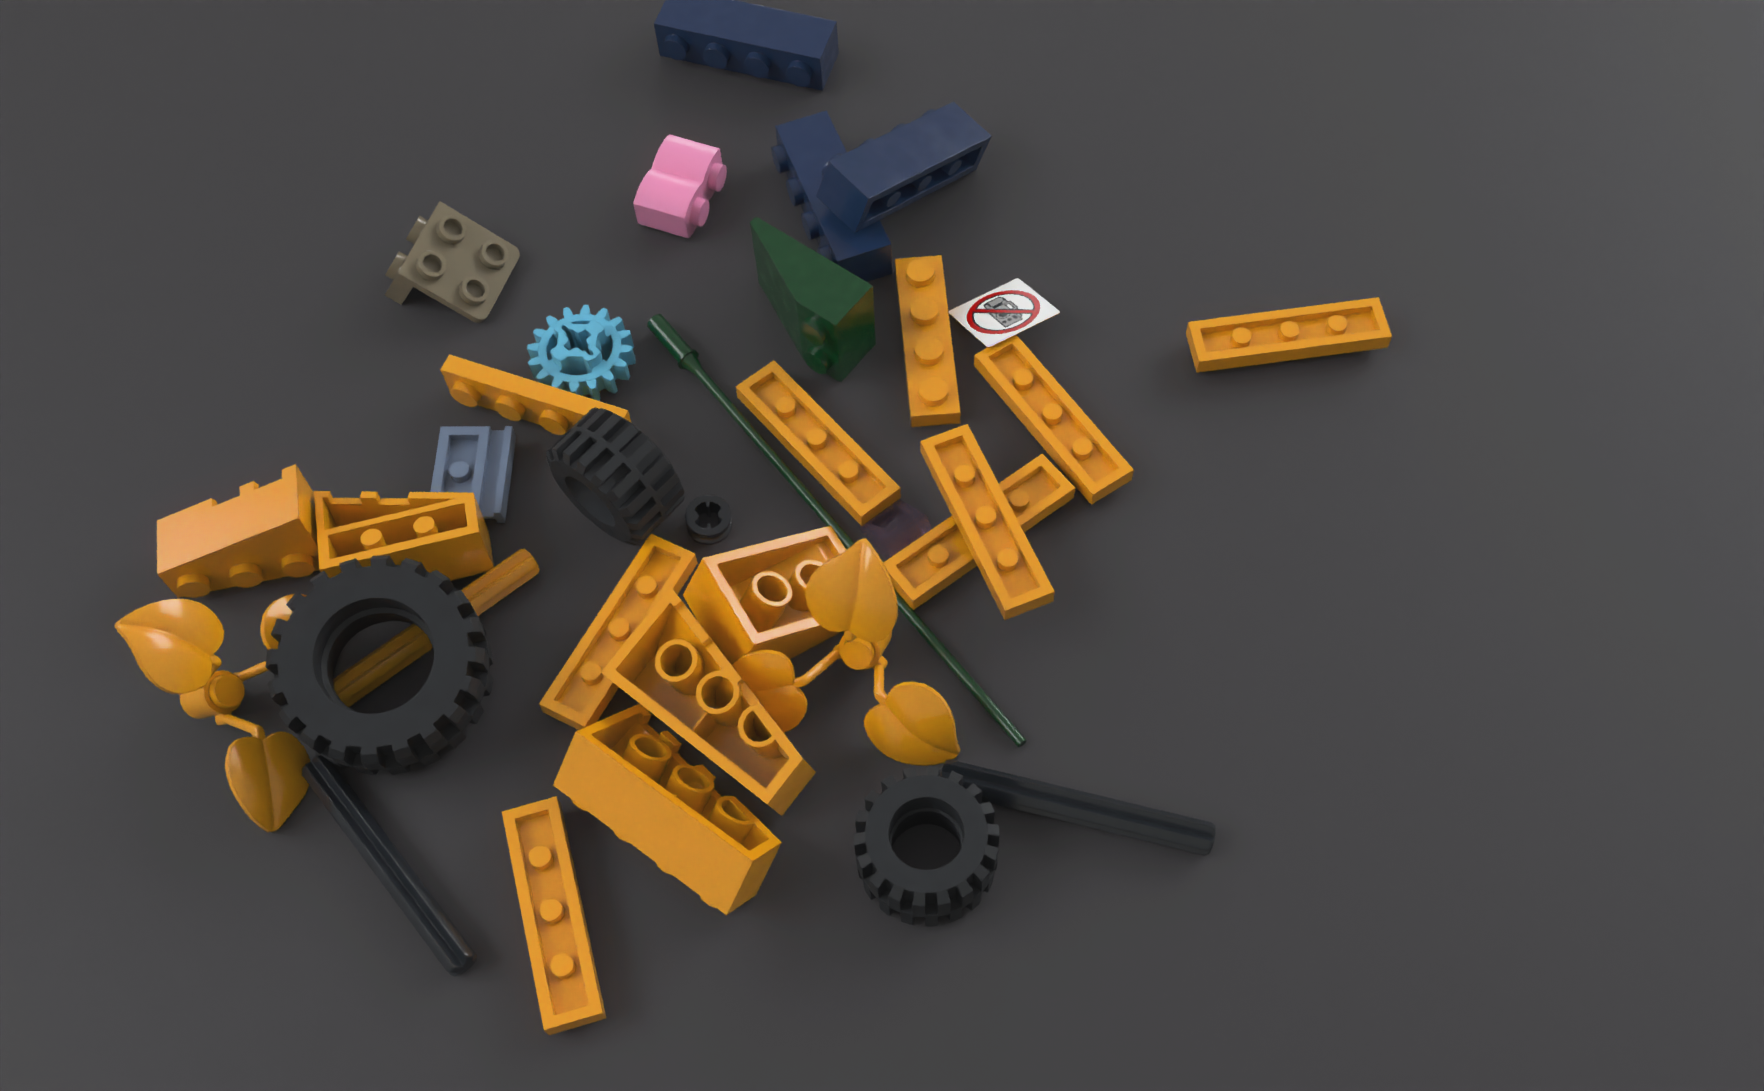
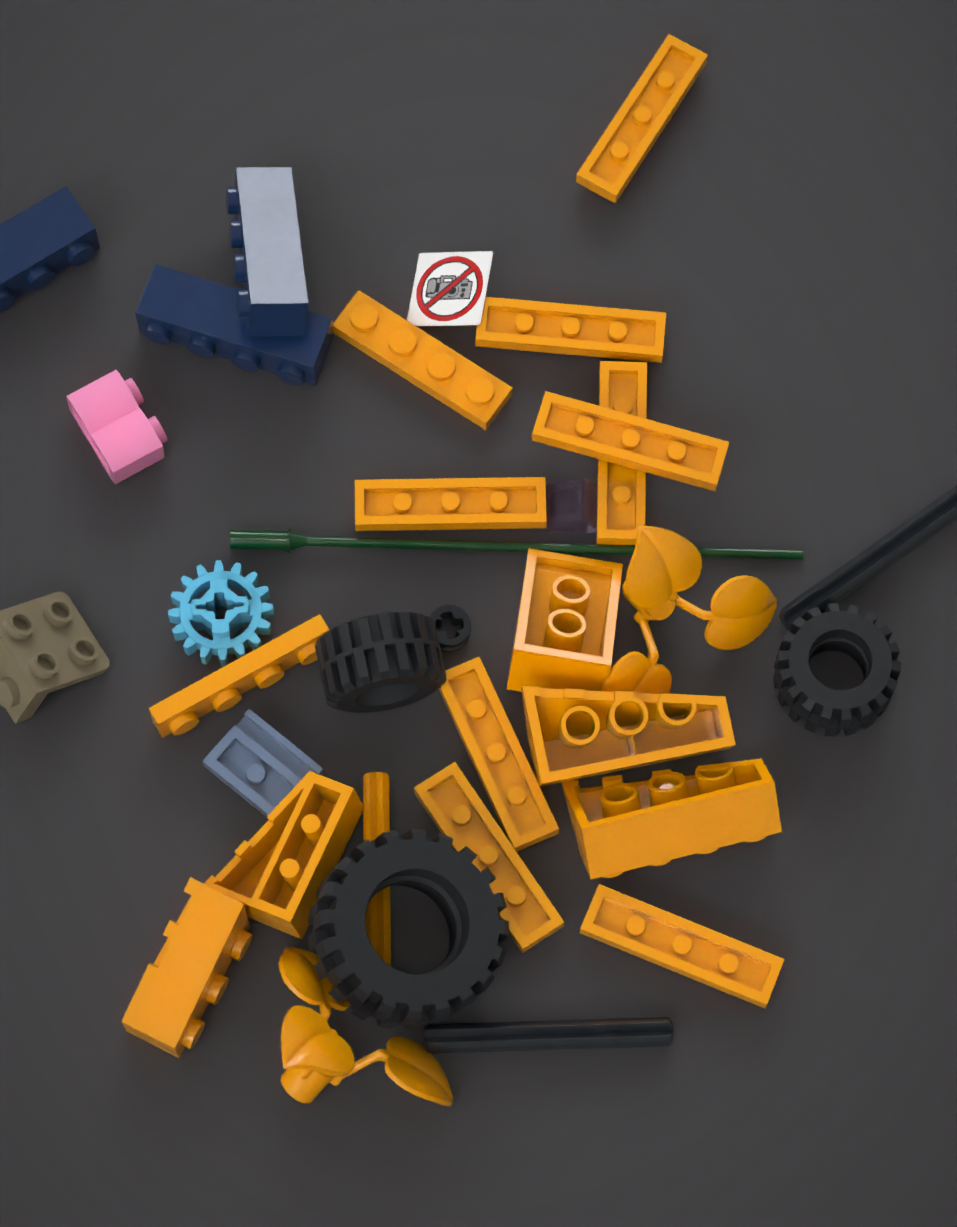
camera: 55 degrees left, 10 degrees up
dark green slope [750,217,876,382] -> none
none -> light orange plate [414,762,564,953]

